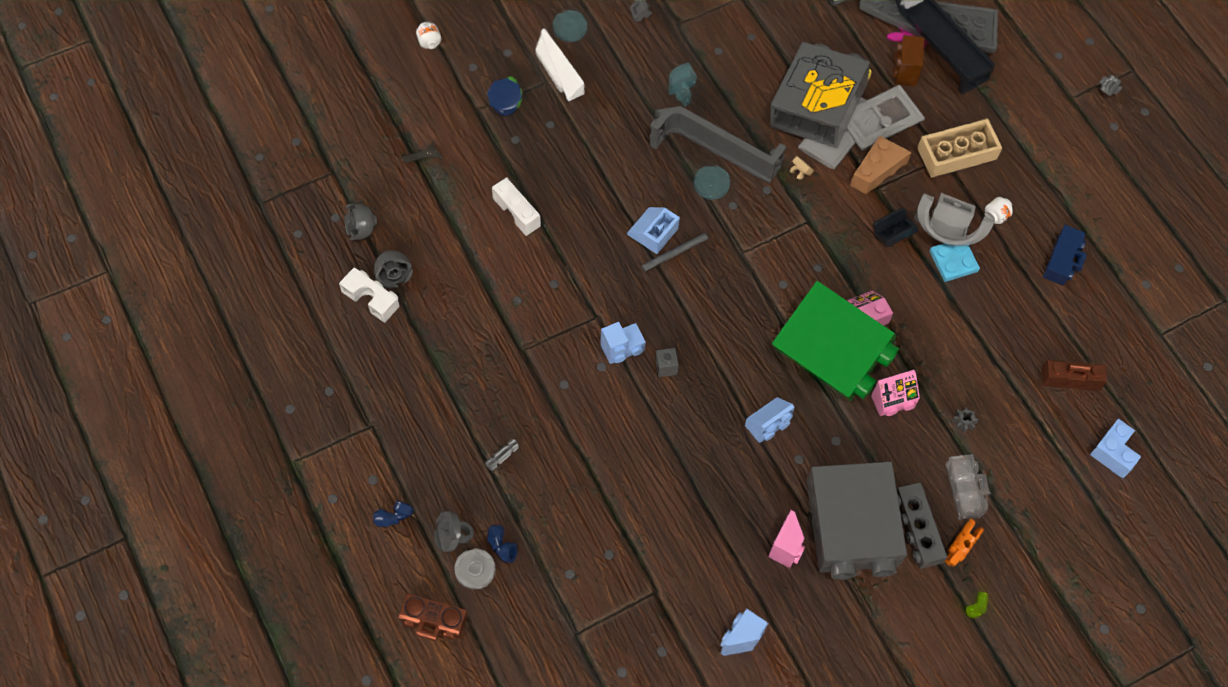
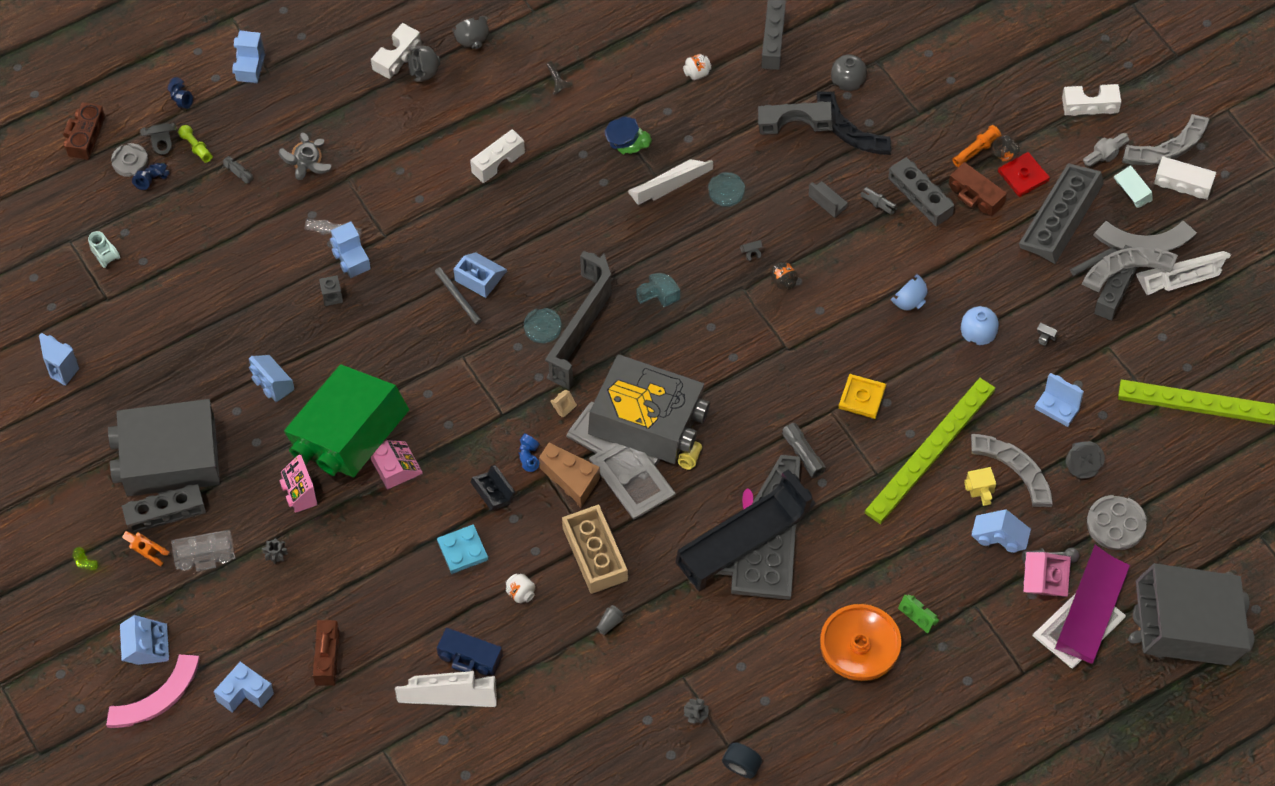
camera: 90 degrees right, 5 degrees down
bright pink slope [769,510,805,568] -> none
reddish brown piece [892,35,924,87] -> none
light grey piece [917,193,995,246] -> none
none -> light aqua piece [88,231,120,268]
none -> bright pink tile [106,655,200,728]
none -> light blue slope [120,615,169,665]
none -> lime pin [178,125,212,163]
none -> light blue brick [232,31,265,83]
none -> dark grey animal [279,132,331,180]
none -> clear pin [305,218,362,237]
none -> white wedge [395,671,497,707]
none -> blue arm [519,433,540,472]
none -> dark grey cone [596,605,624,635]
none -> black wheel [722,742,762,779]

